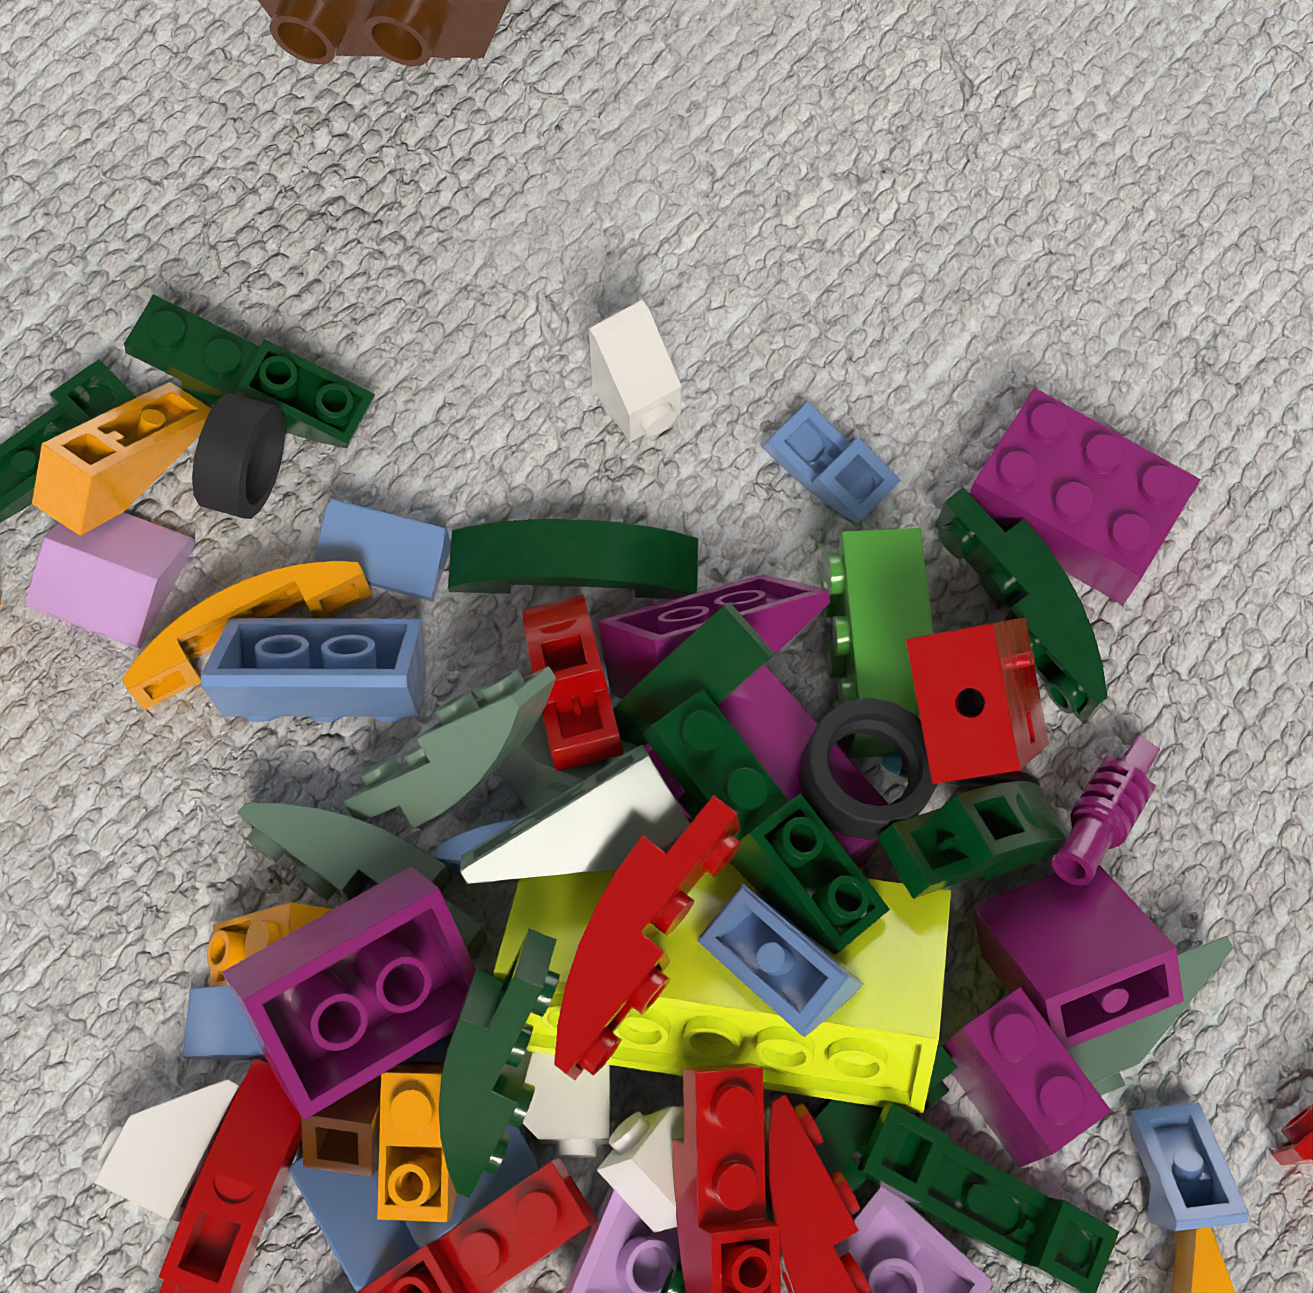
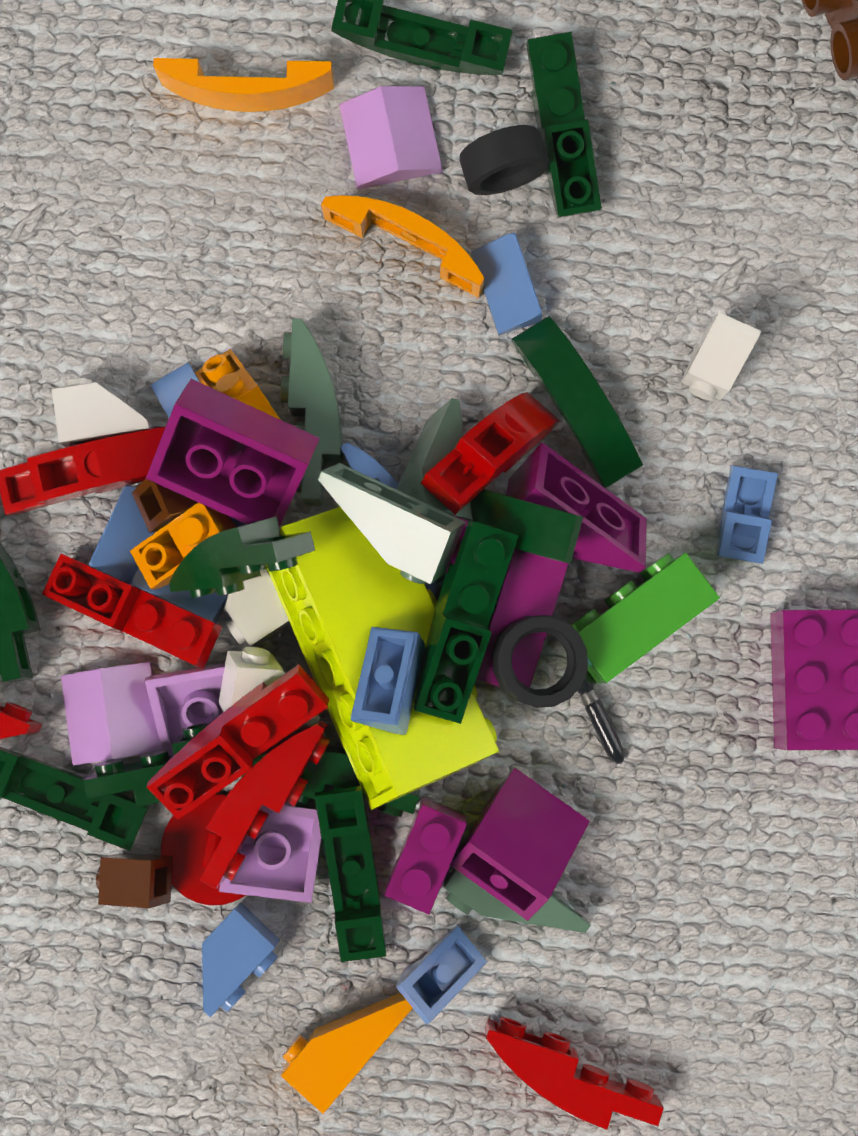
camera: 60 degrees right, 15 degrees up
light orange slope [32,382,212,536] -> none
medium blue slope [201,618,426,722] -> none
sand green slope [343,666,556,828] -> none
red slope [554,796,741,1080] -> none
dark green slope [877,781,1069,899] -> none
red brick [906,617,1049,784] -> none
dark green slope [935,487,1108,724] -> none
magenta hinge [1051,736,1160,886] -> none

